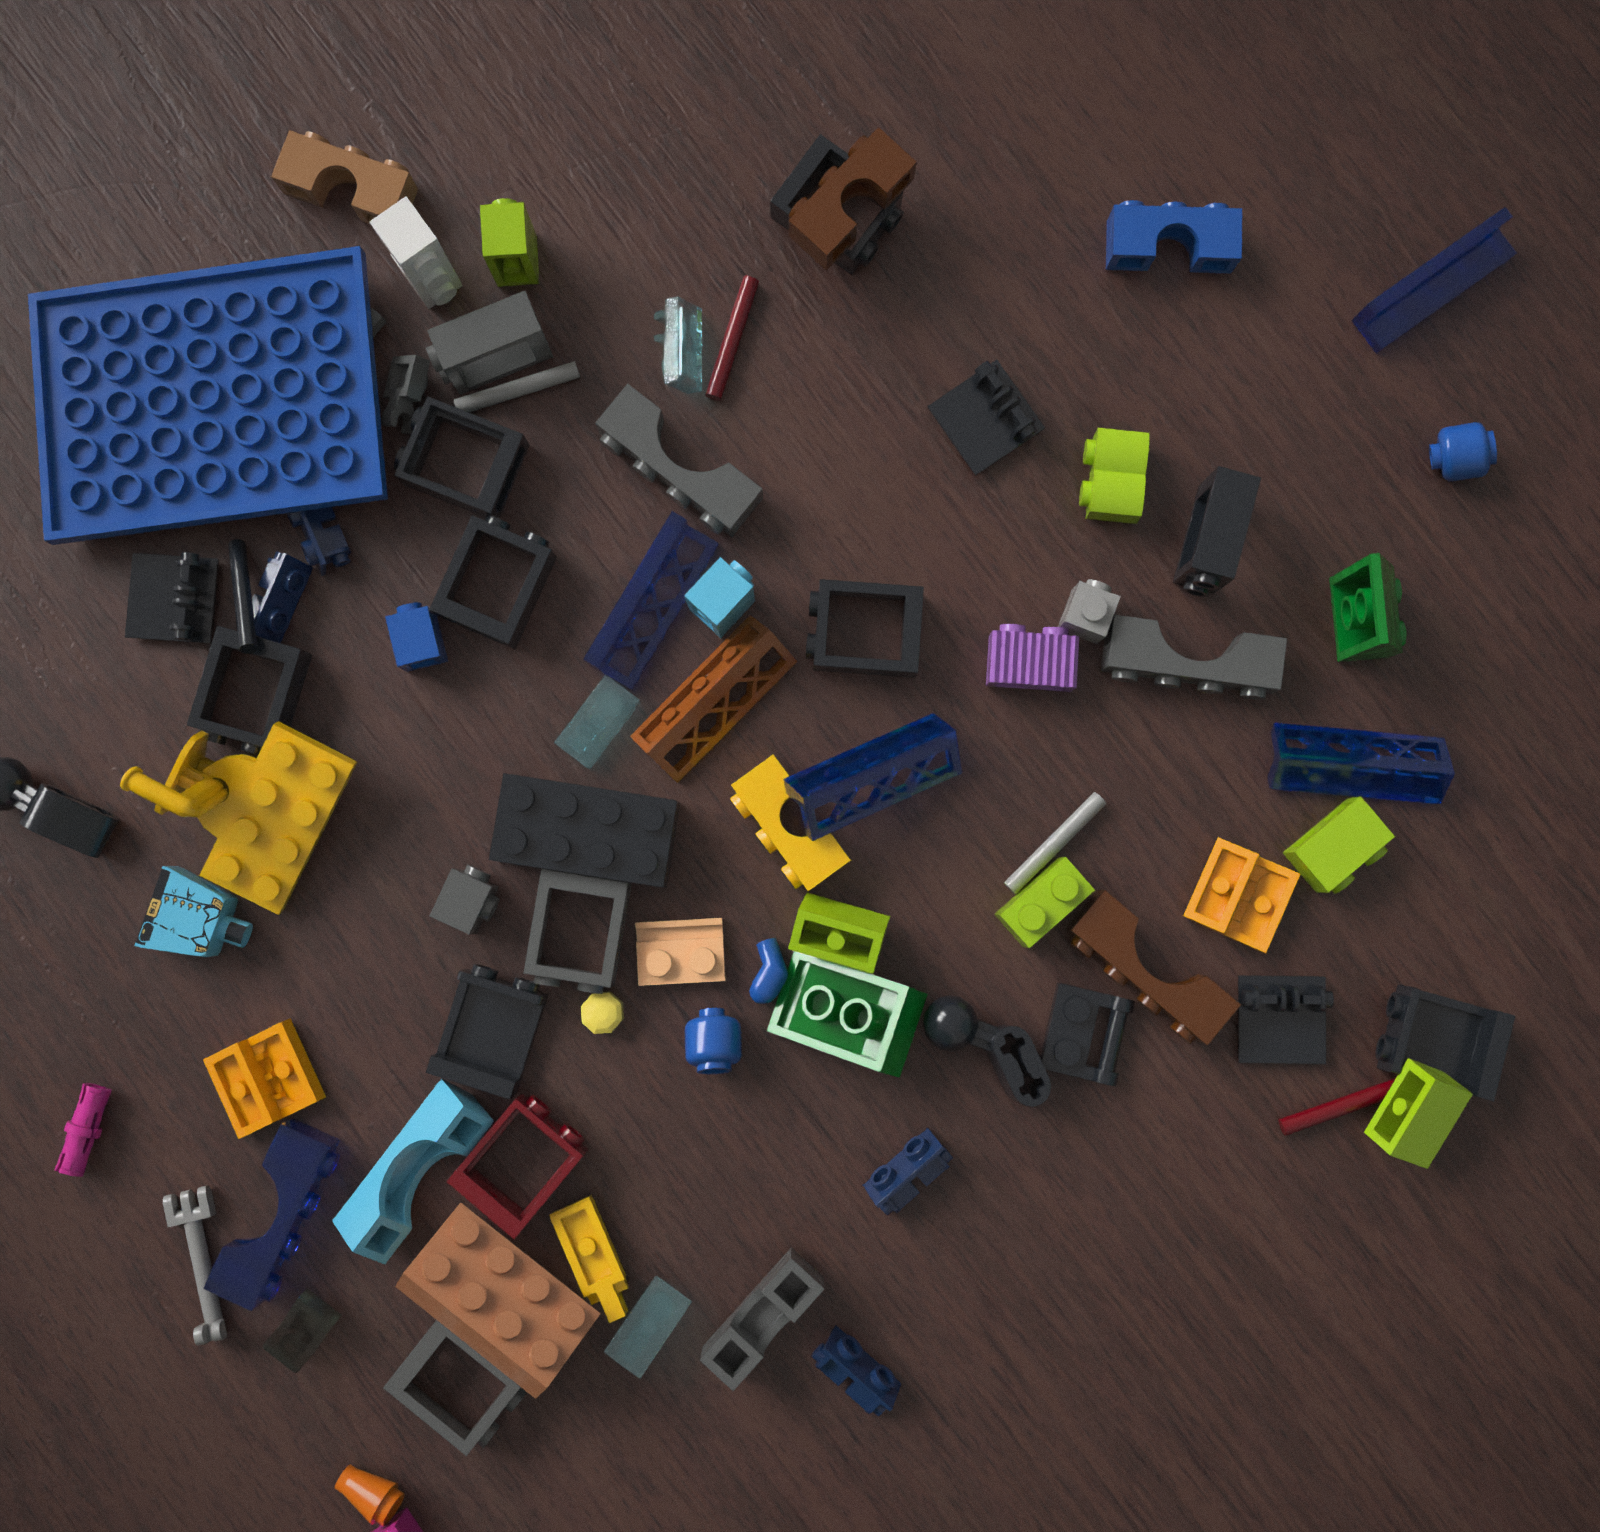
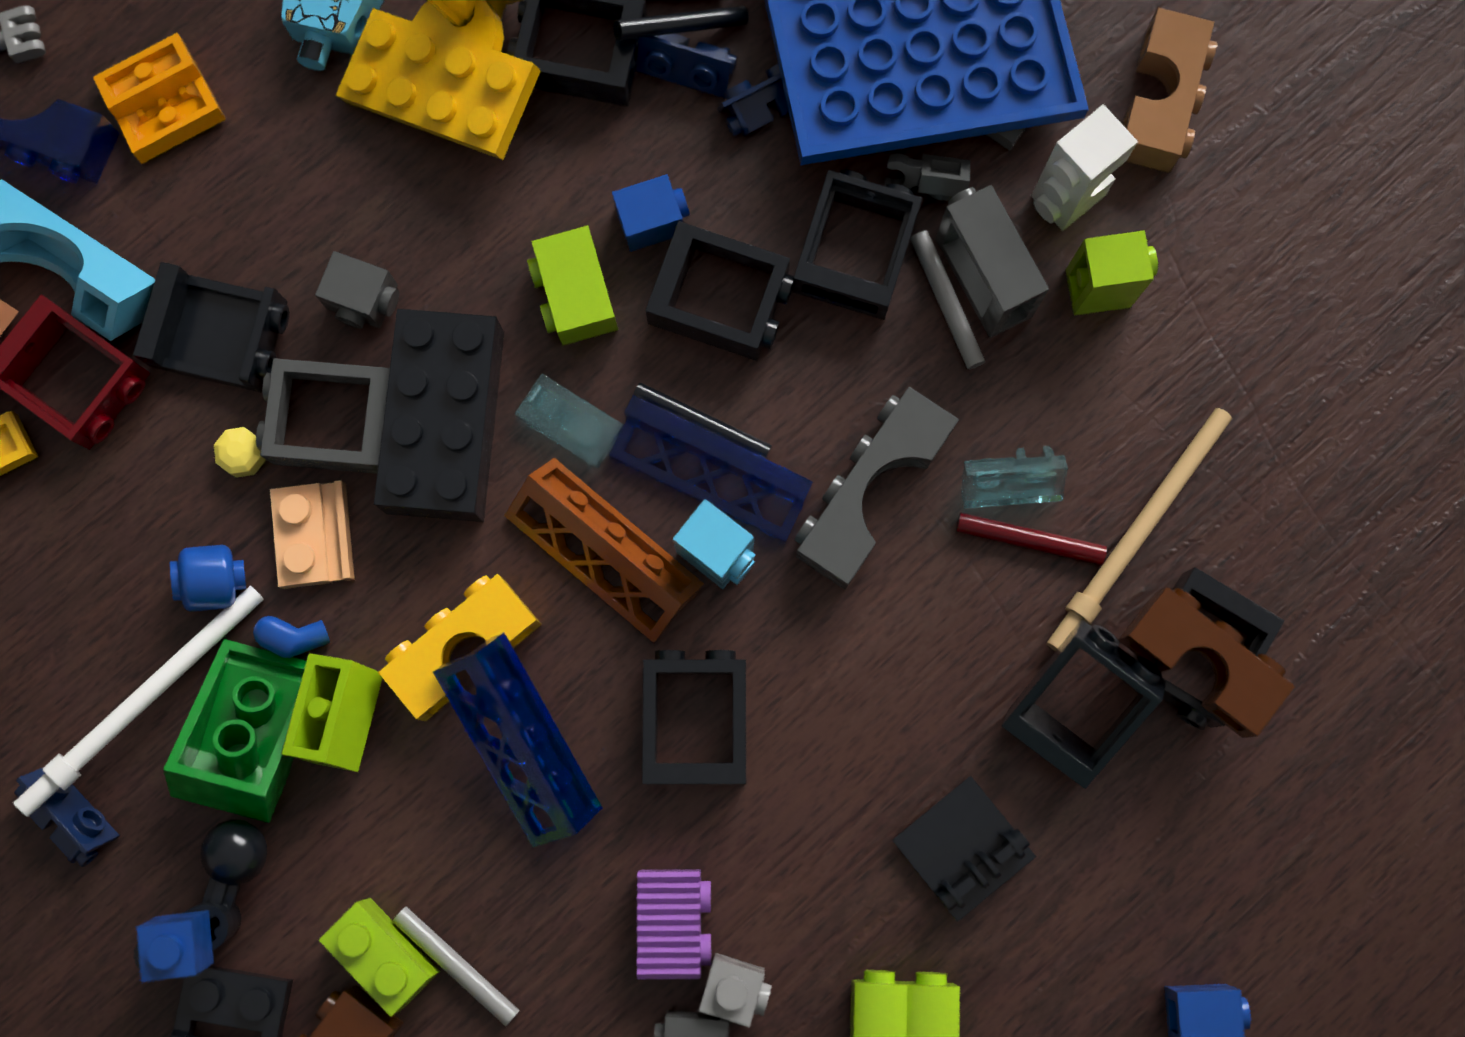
camera: 90 degrees right, 5 degrees down
none -> white bar [13,585,264,817]
none -> blue brick [137,910,214,982]
none -> lime brick [527,225,618,346]
none -> black bar [632,382,772,463]
none -> black window [1002,620,1166,789]
none -> tan bar [1046,408,1232,652]

